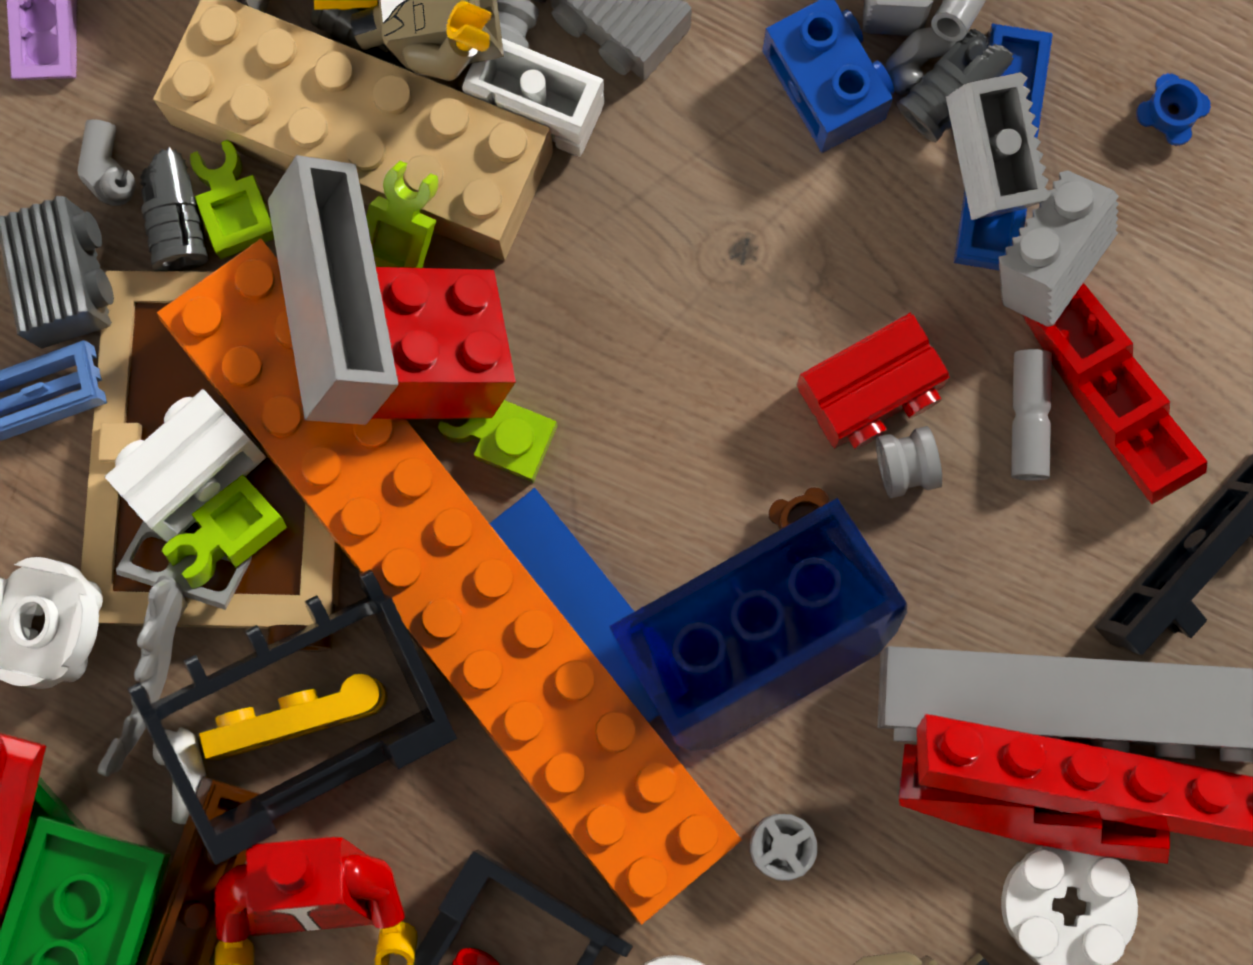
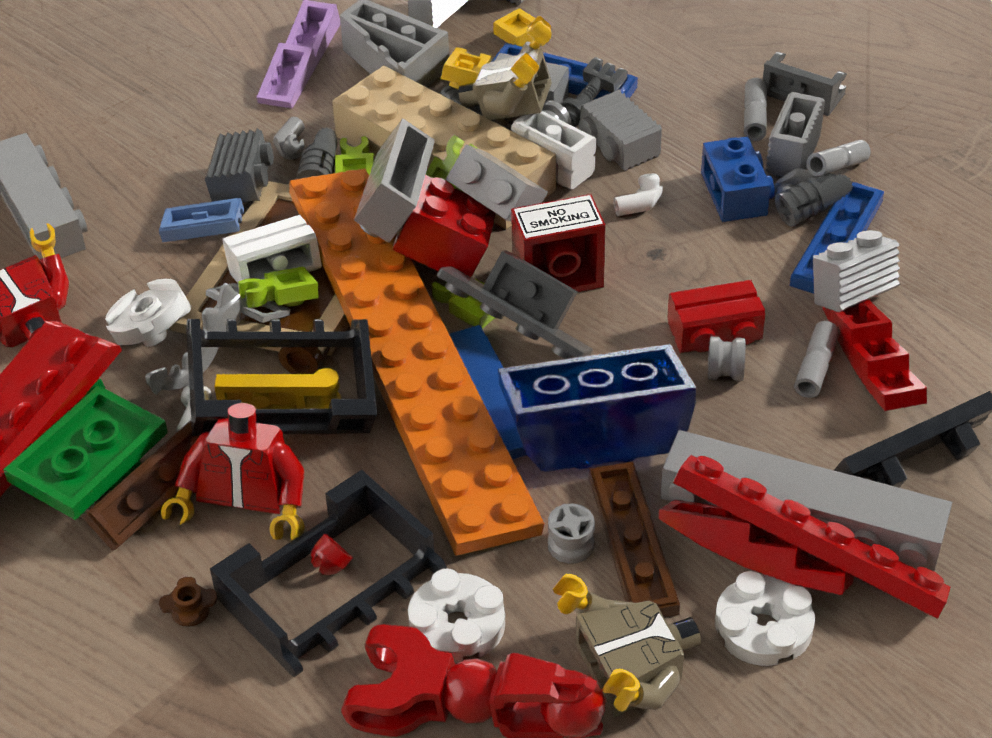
camera: 15 degrees right, 35 degrees down
light grey brick [945,72,1052,220] -> none
blue plate [1136,74,1211,146] -> none
none -> dark grey bracket [437,250,593,362]
none -> light grey brick [446,144,548,222]
none -> red brick [511,194,606,292]
none -> reddish brown tile [589,462,680,617]
none -> white arm [614,173,663,216]

